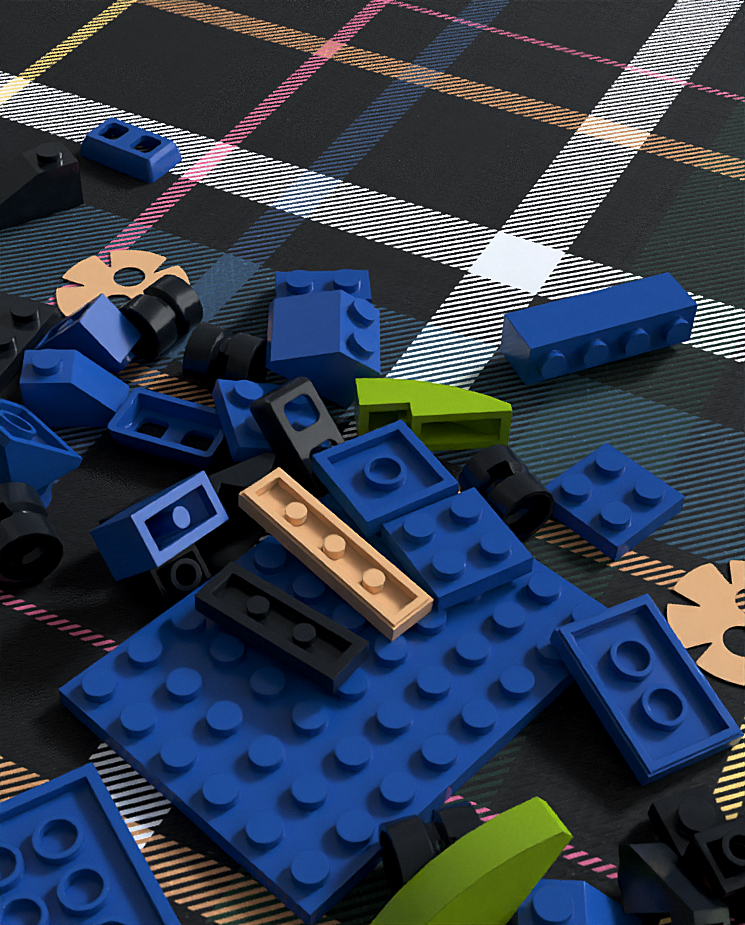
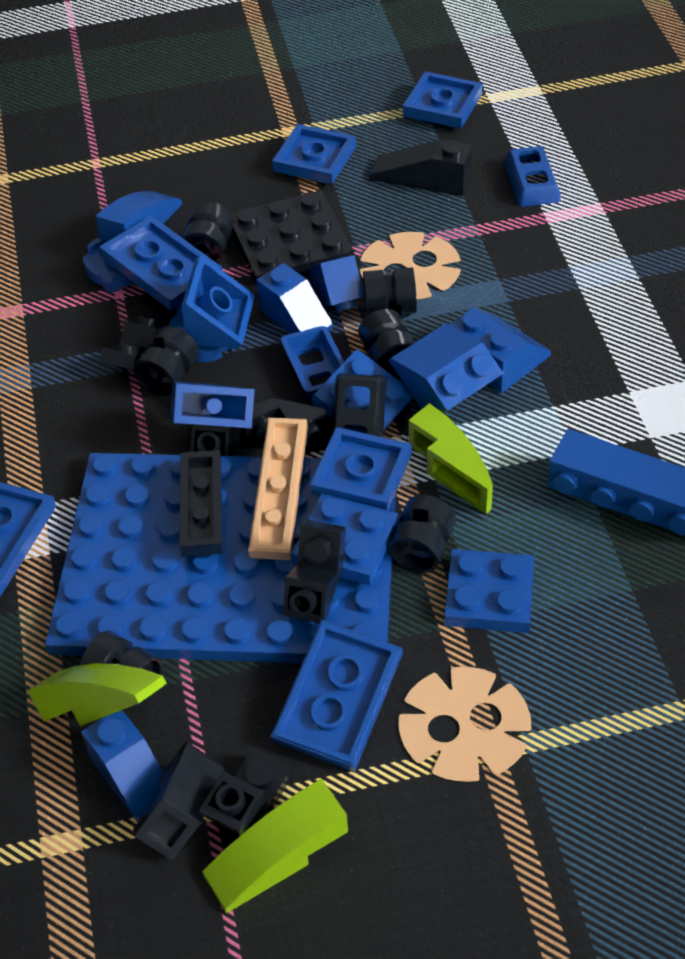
camera: 55 degrees right, 5 degrees up
none -> black slope [283,519,346,624]

